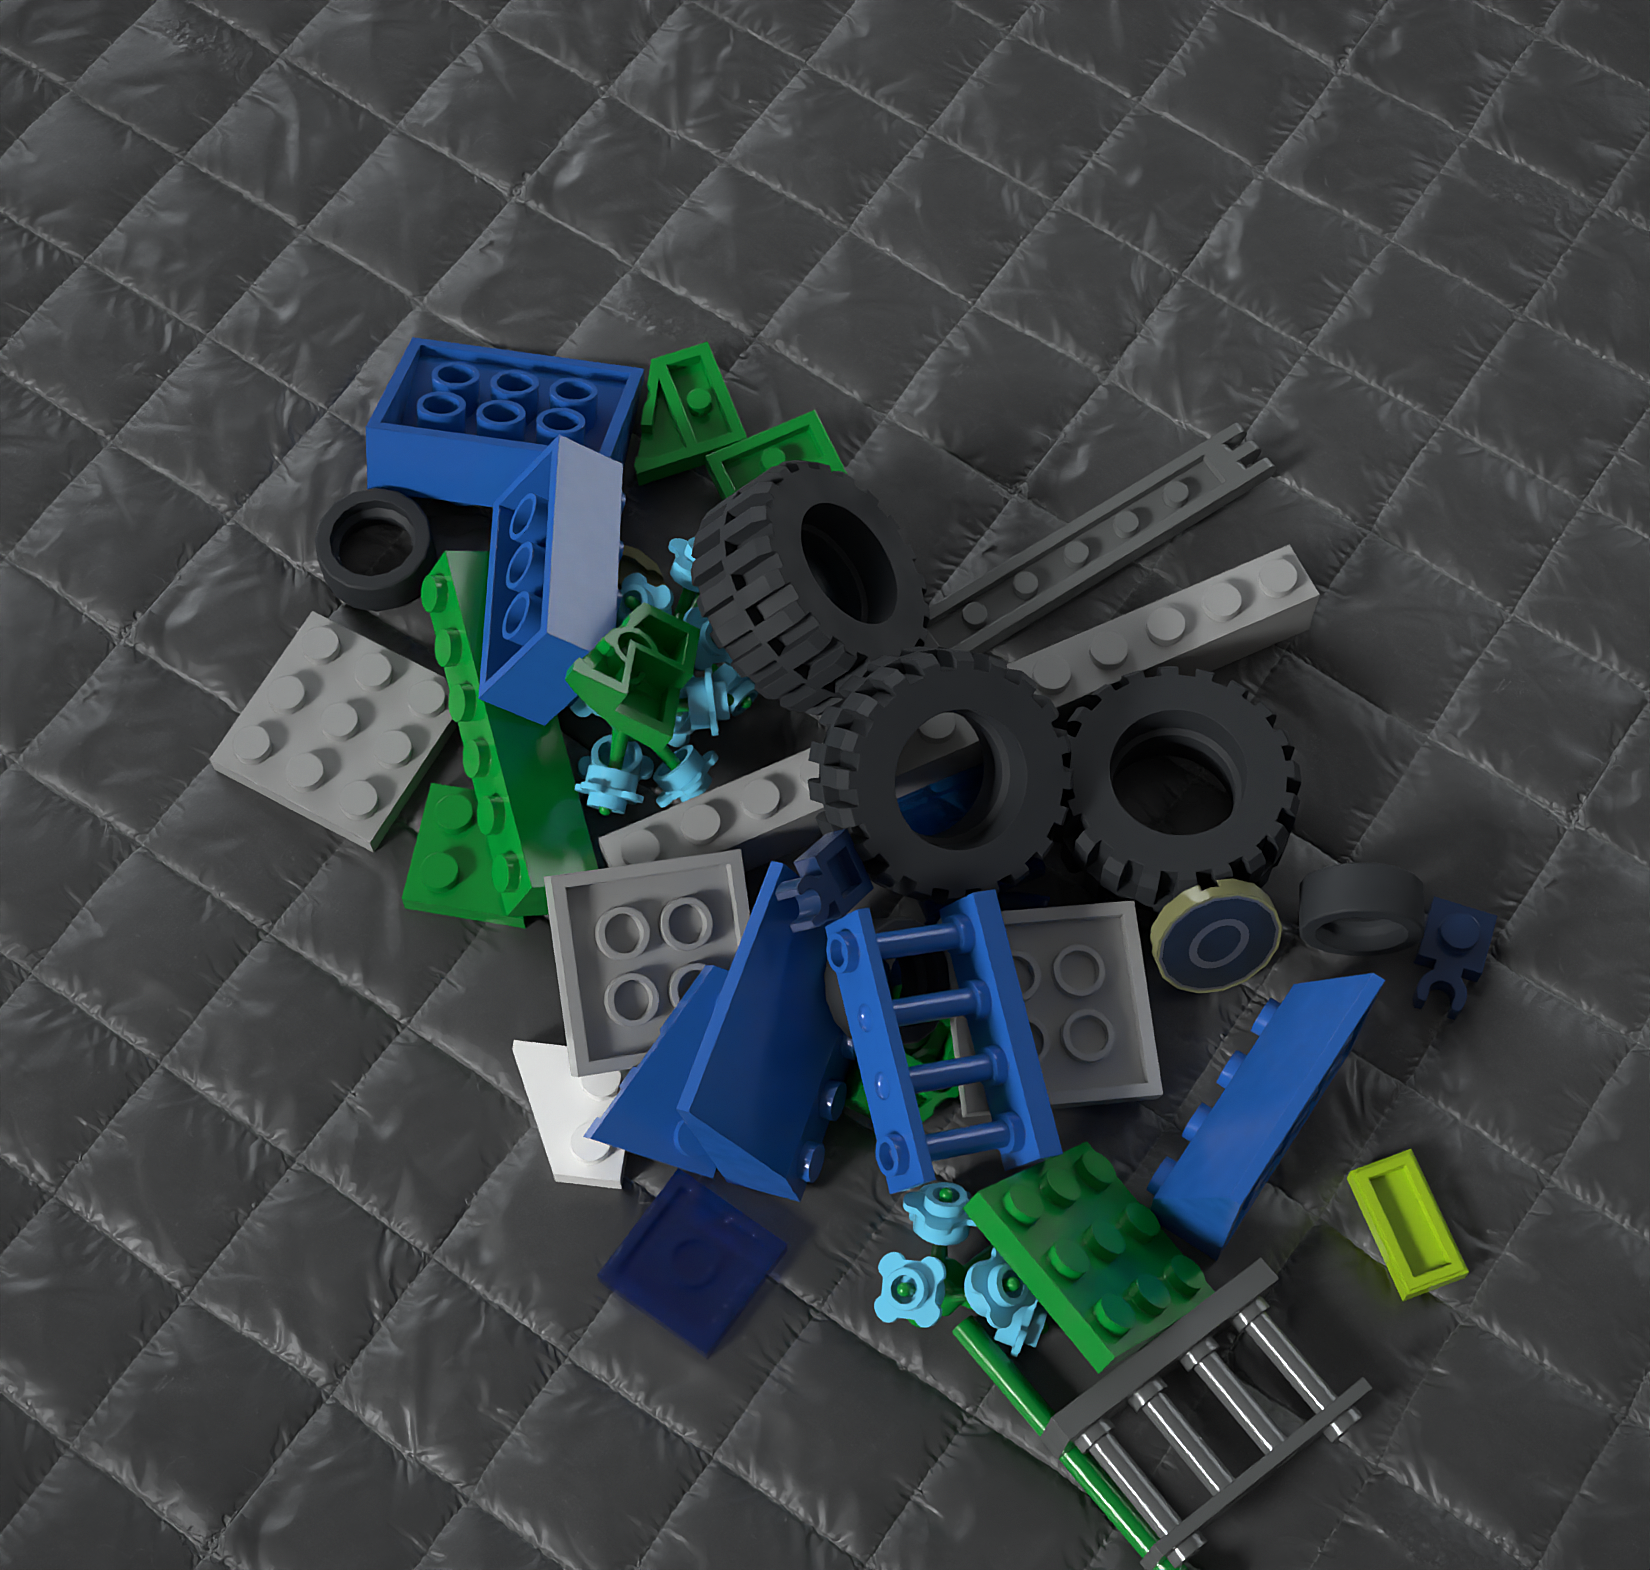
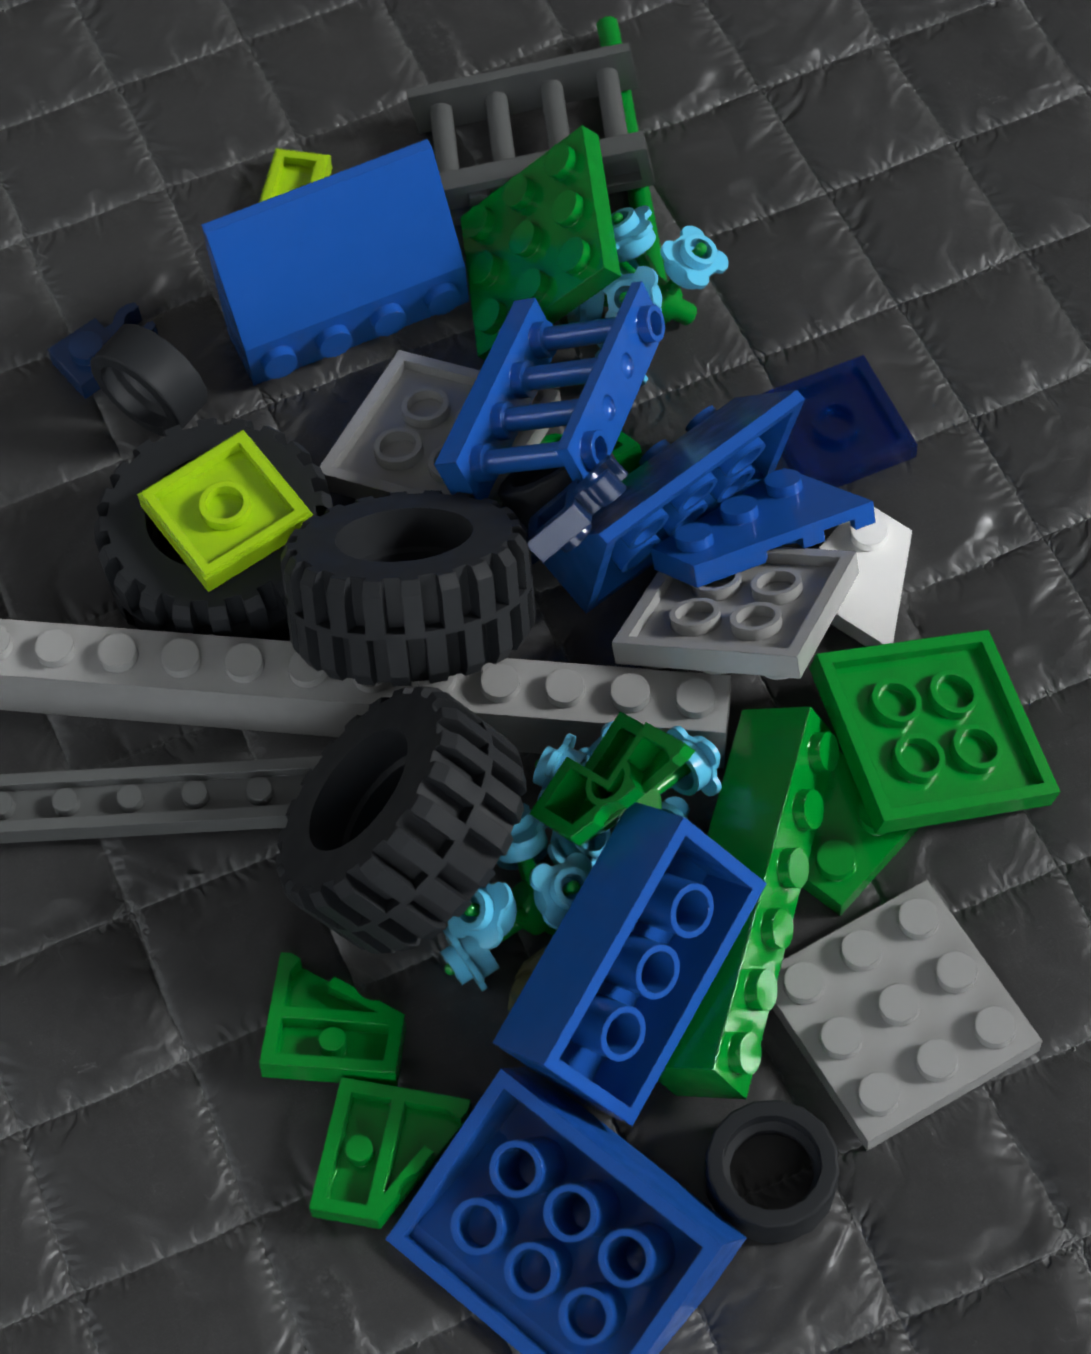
camera: 145 degrees left, 5 degrees down
tile [1150,878,1282,993] -> none
none -> lime tile [137,430,313,592]
none -> green plate [809,629,1060,834]

